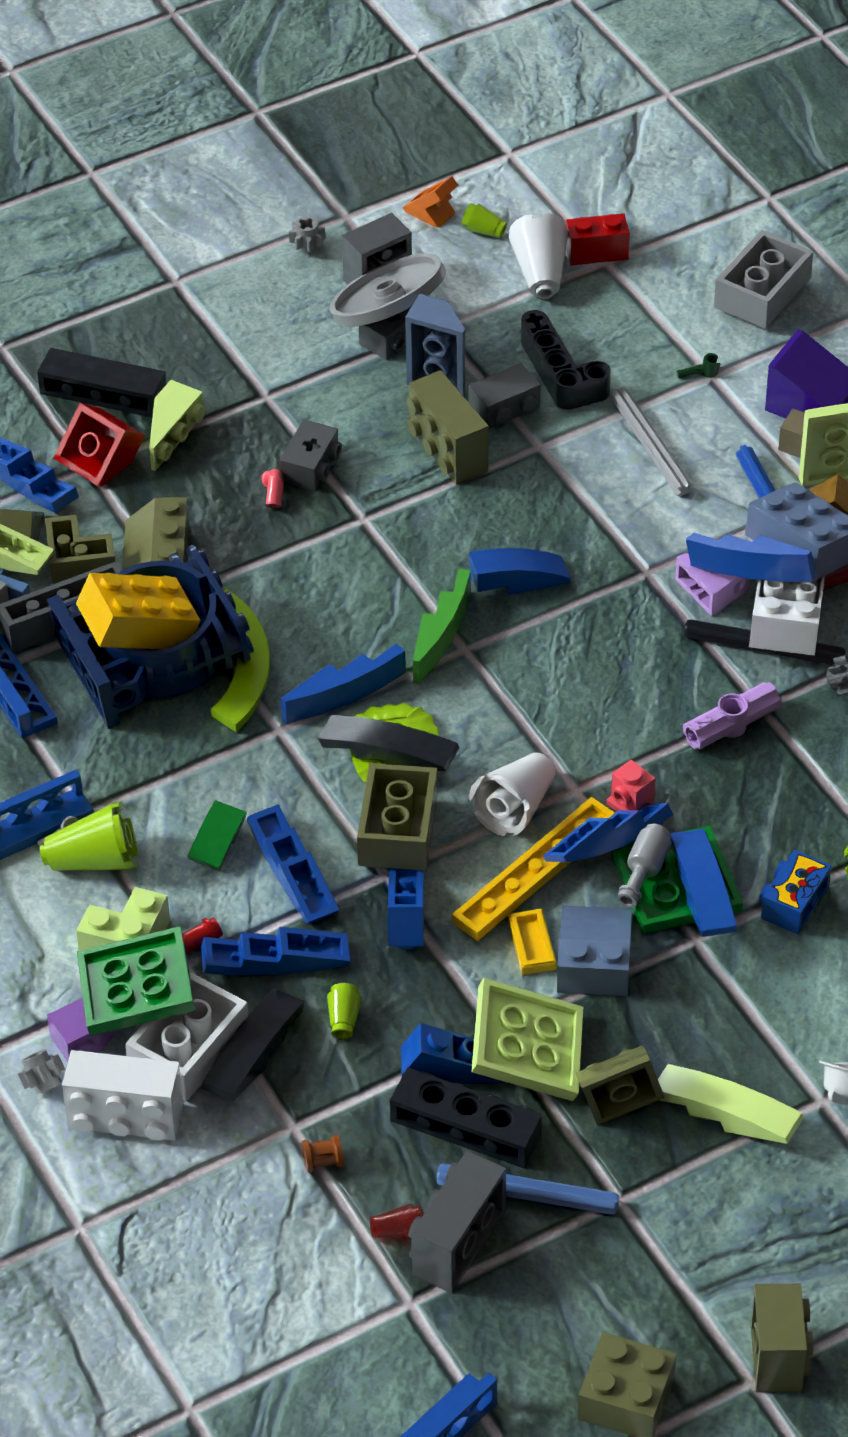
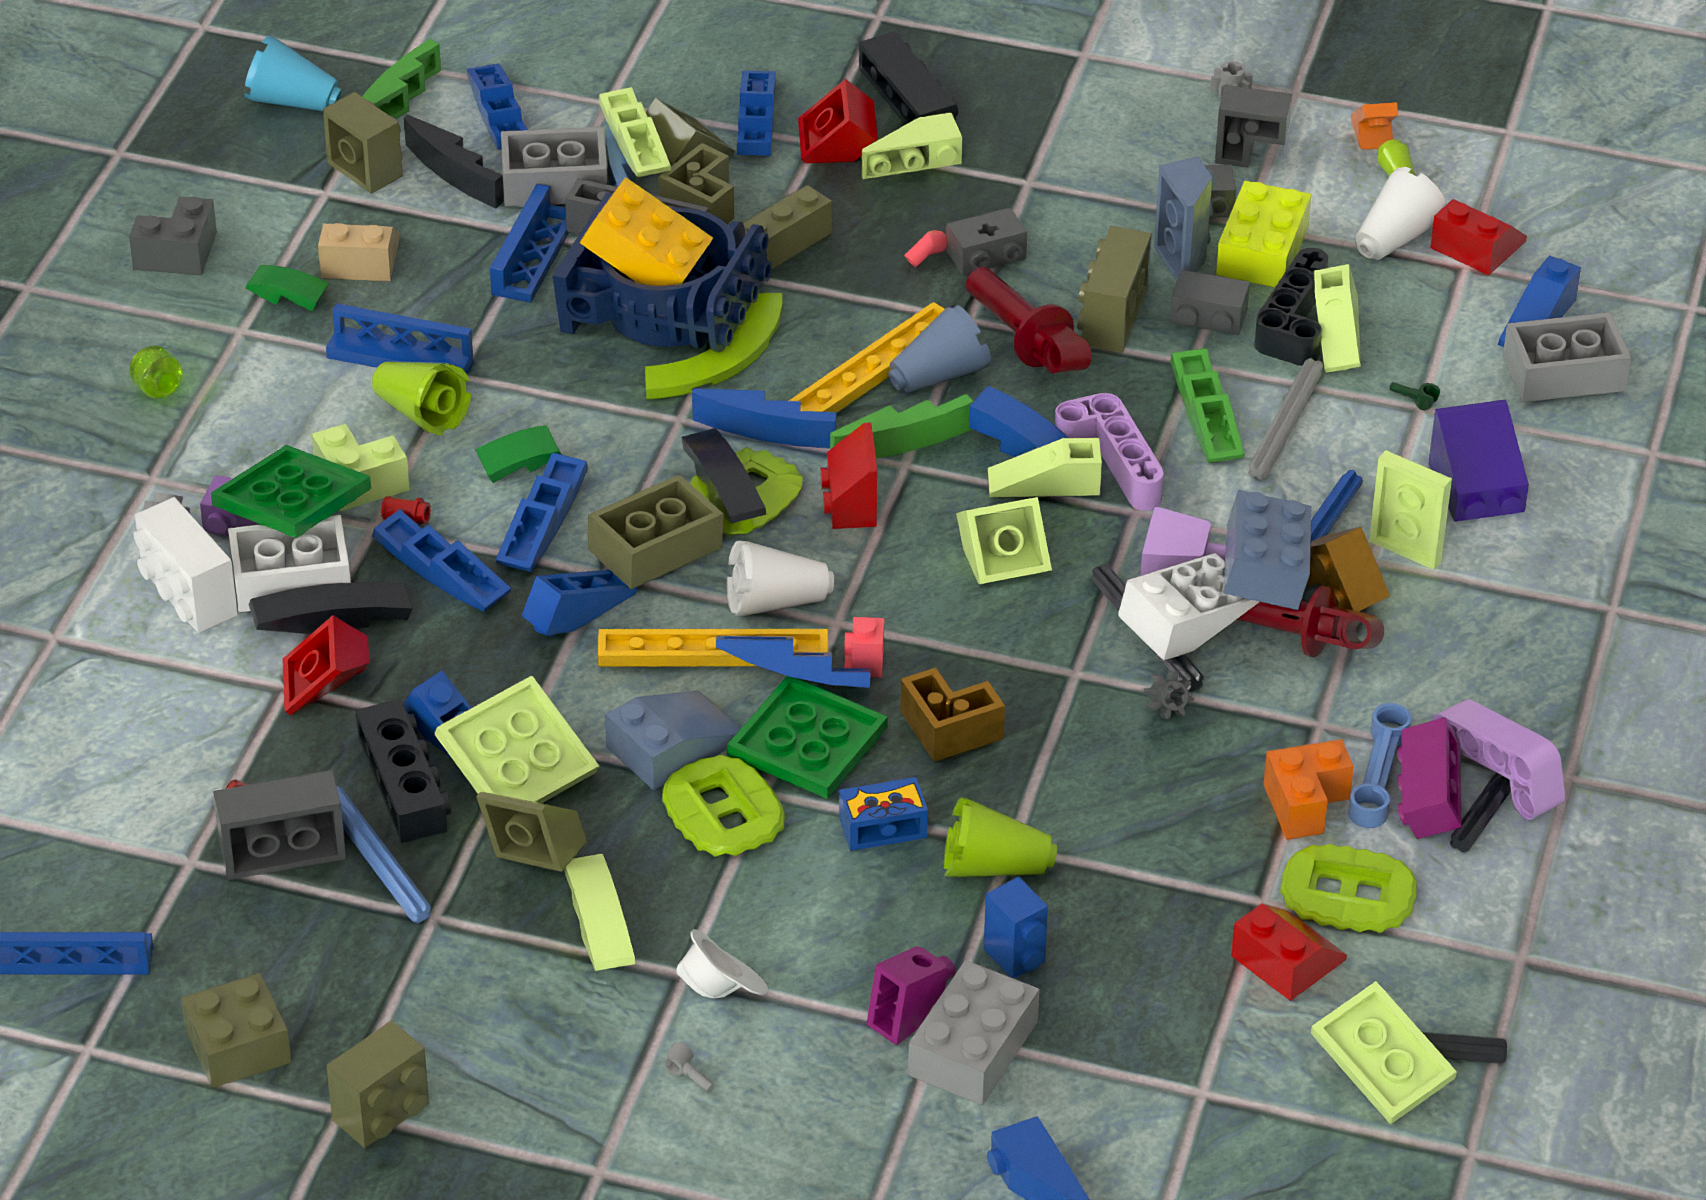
camera: 45 degrees right, 5 degrees down
dark orange bush [301,1134,344,1173] -> none
lime cone [327,983,362,1039] -> none
light grey dish [329,254,446,327] -> none
yellow tile [508,909,557,976] -> none
light grey piece [617,824,672,908] -> none
blue slope [670,829,737,937] -> none
lavender piece [683,682,781,750] -> none
blue slope [686,533,816,582] -> none
none -> red slope [282,616,369,715]
none -> lime piece [662,755,786,857]
none -> yellow plate [789,302,945,413]
none -> red slope [820,422,877,529]
none -> sand blue cone [888,304,991,393]
none -> pearl gold brick [900,667,1005,762]
none -> yellowish green slope [956,497,1052,584]
none -> dark red piece [966,267,1091,373]
none -> yellowish green slope [988,438,1102,497]
none -> lavender beam [1055,393,1164,511]
none -> bright green slope [1170,348,1245,463]
none -> neon yellow brick [1216,180,1312,287]
none -> yellowish green slope [1314,264,1361,373]
none -> blue slope [1498,255,1581,347]

